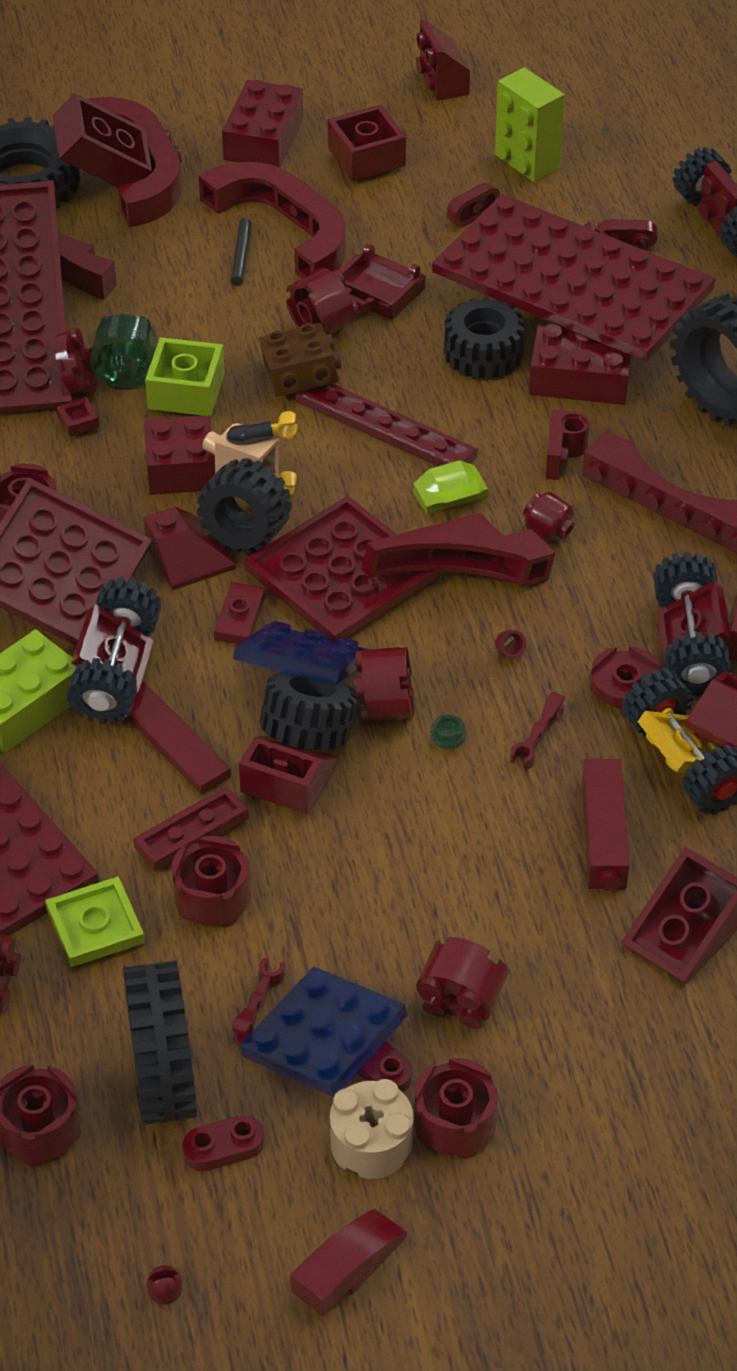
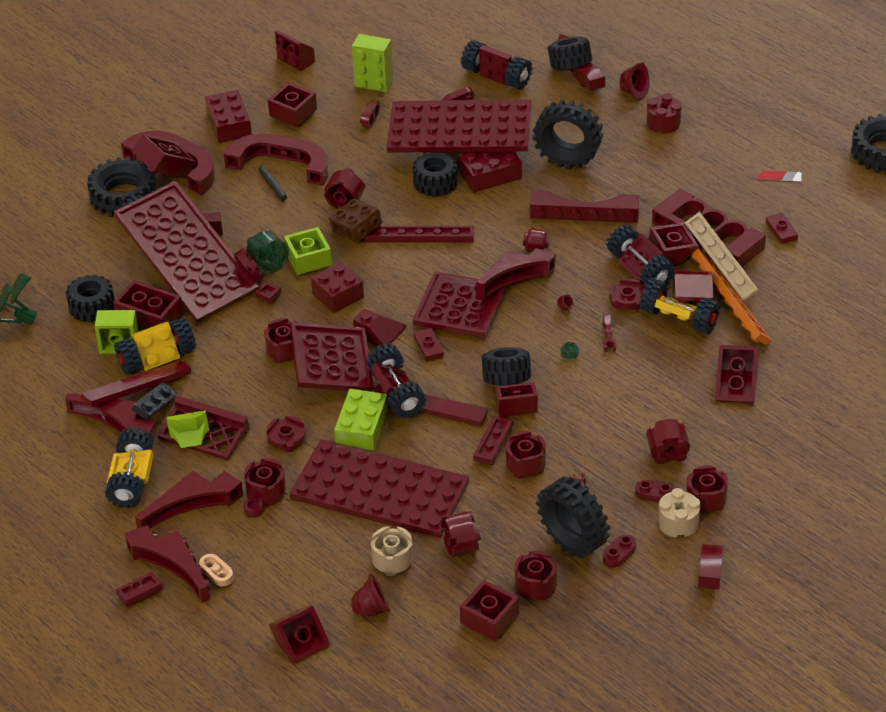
camera: 30 degrees left, 5 degrees down
lime plate [45,876,145,967] -> none
dark red hinge [147,1265,183,1304] -> none
black tyre [197,458,292,554] -> none
torso [203,411,297,495] -> none
clear blue plate [233,621,368,685] -> none
clear blue plate [239,966,408,1097] -> none
dark red piece [339,244,426,320] -> none
dark red brick [355,647,414,723] -> none
lime slope [413,460,488,514] -> none
dark red plate [546,409,590,480] -> none
dark red brick [582,759,629,891] -> none

